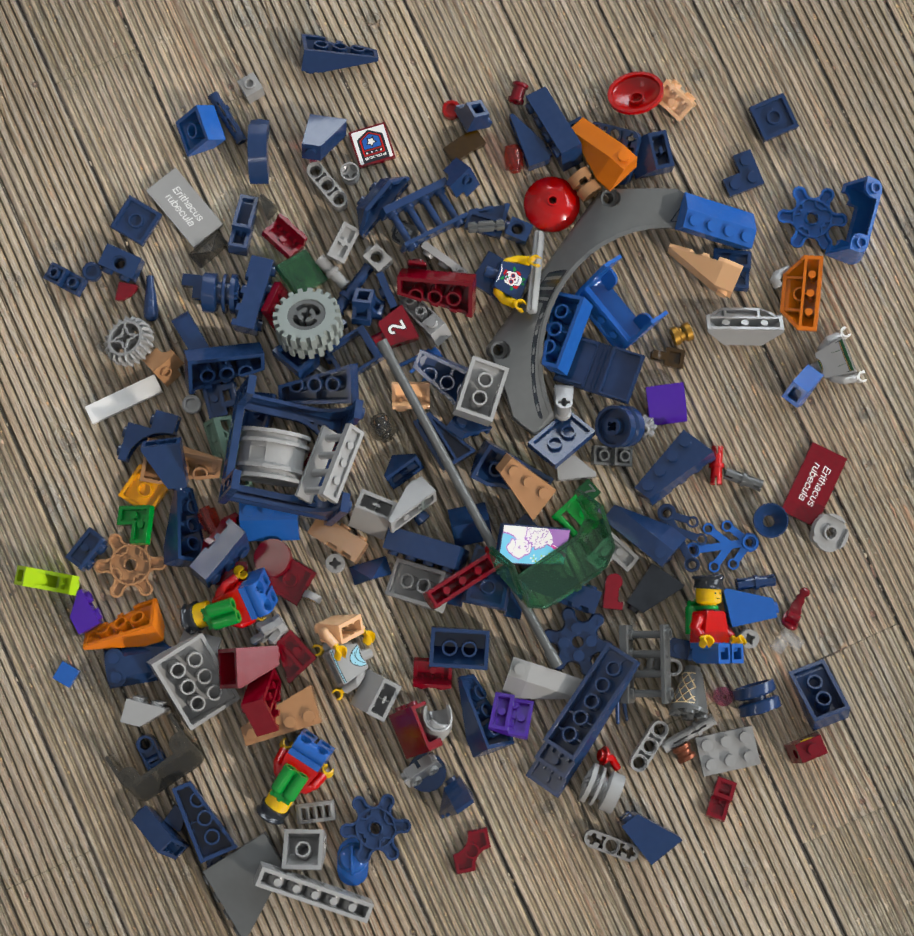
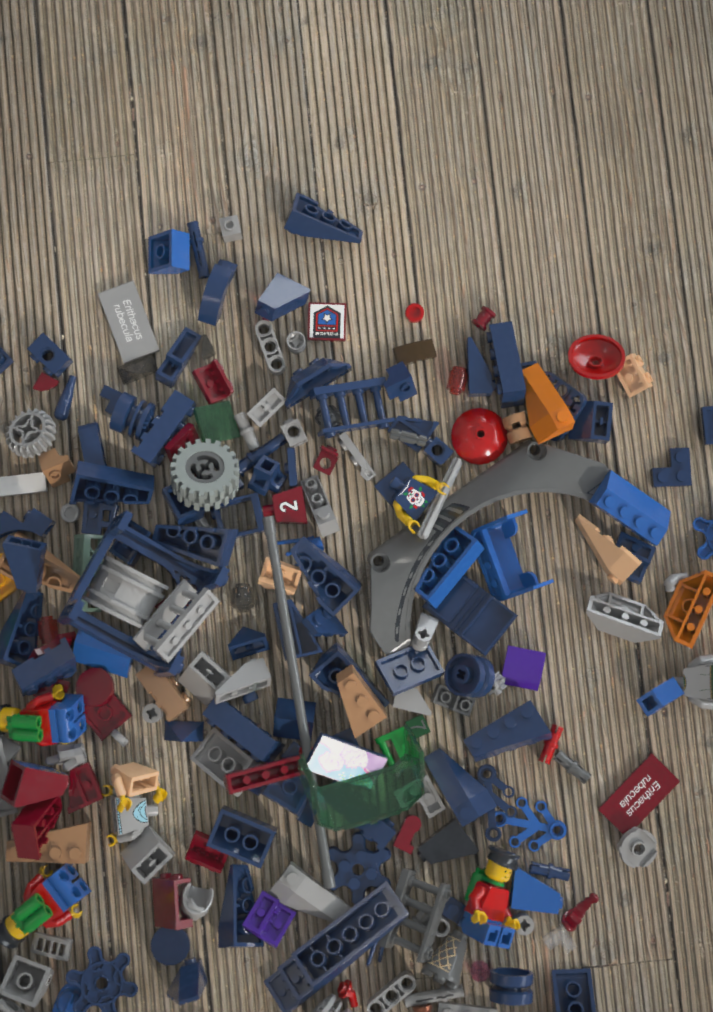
camera: 20 degrees right, 0 degrees up
dark blue tile [82,262,102,282] -> none
dark blue plate [110,195,163,247] -> none
dark red wedge [397,268,476,318] -> none
light grey hinge [400,753,442,788] -> none
light grey slope [452,356,509,427] -> none
dark blue brick [454,100,492,132] -> none
dark brown plate [649,347,686,370] -> none
pearl gold wheel [669,322,694,346] -> none
dark blue piece [753,503,788,538] -> none

